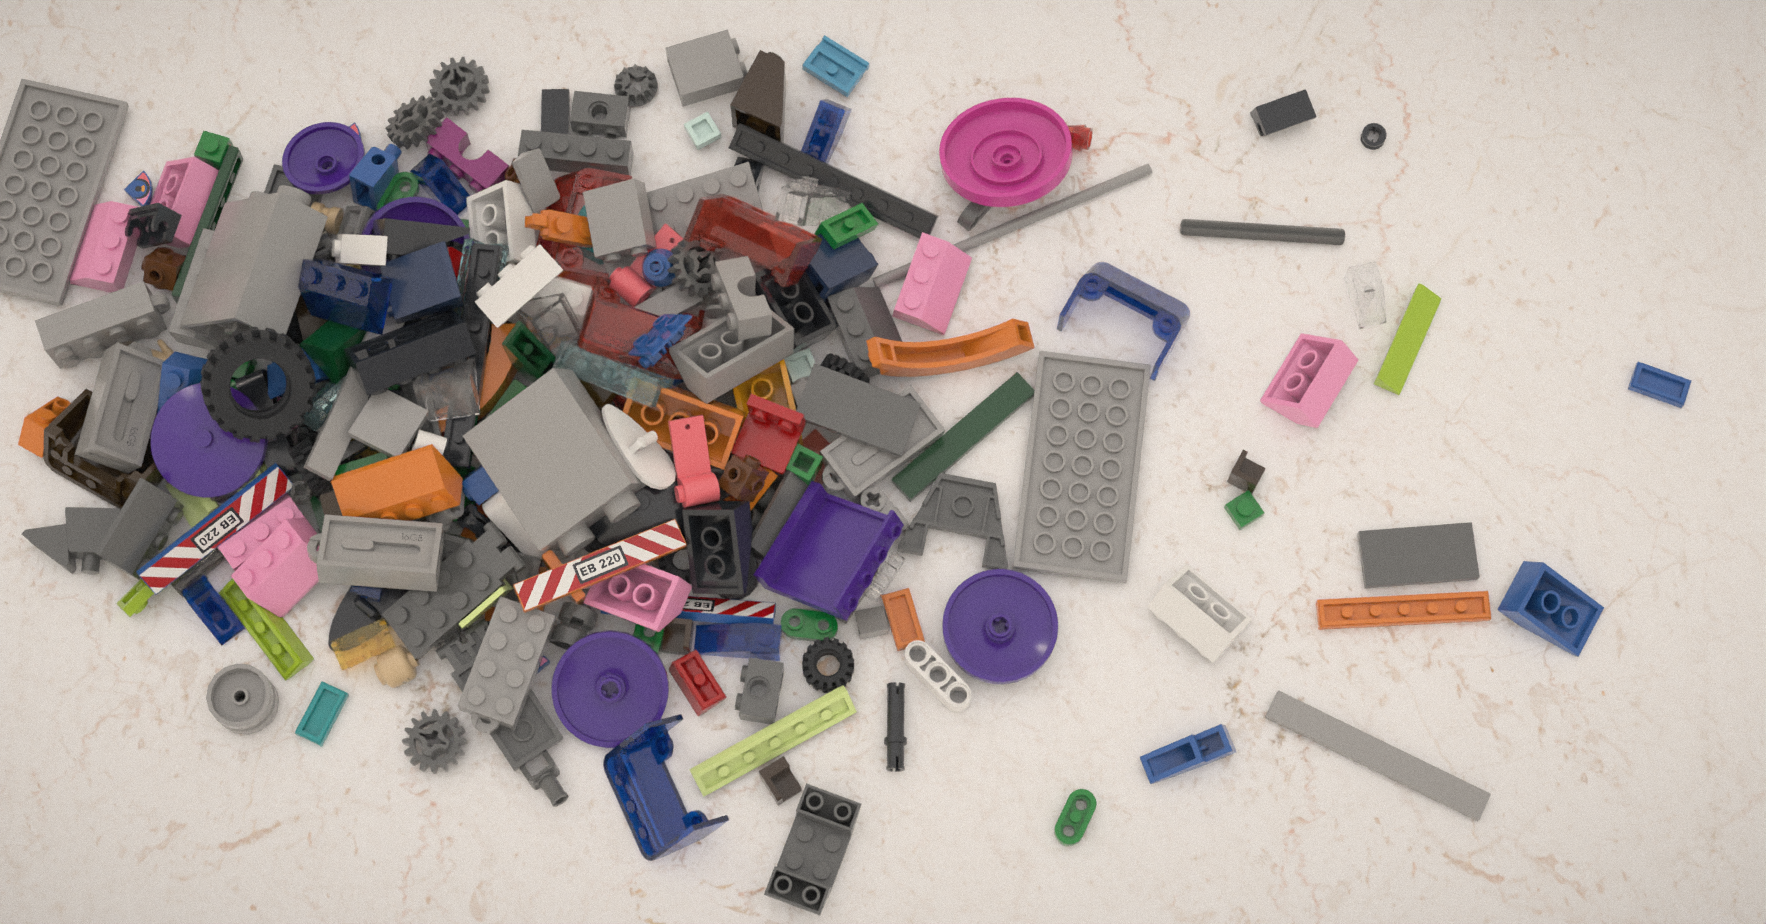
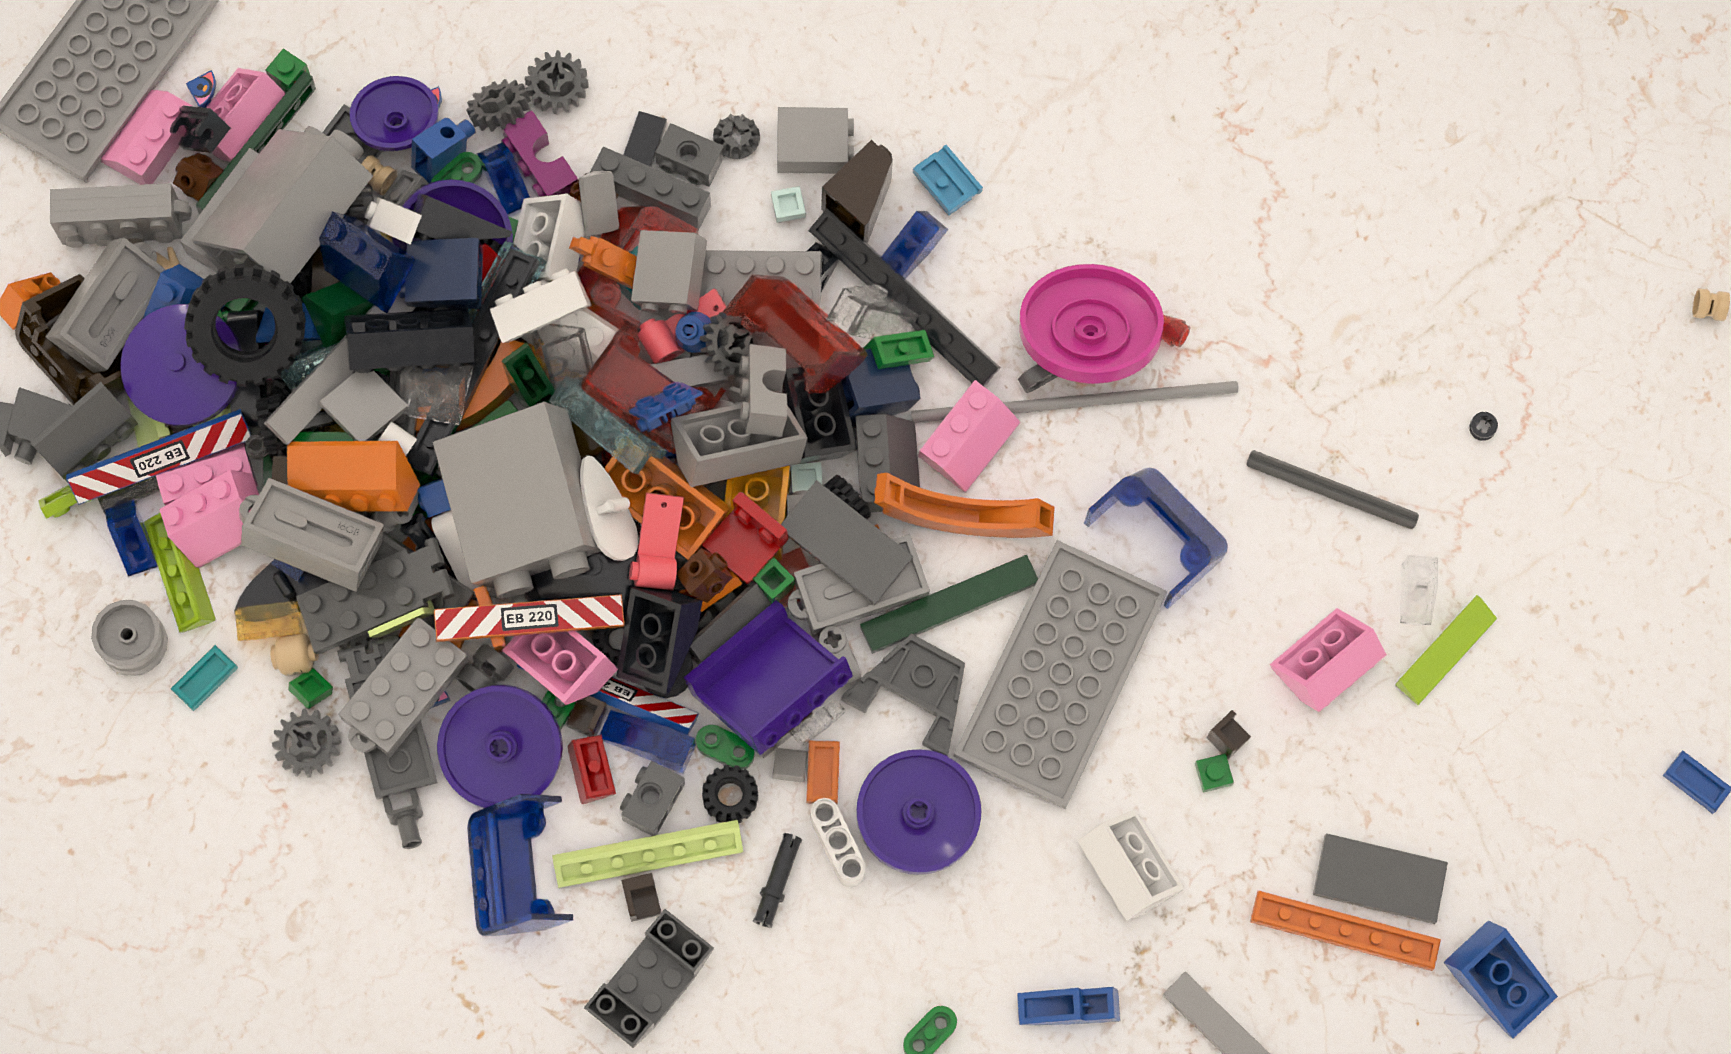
camera: 15 degrees right, 0 degrees up
black hinge [1250,89,1317,136] -> none
none -> green plate [288,668,333,709]

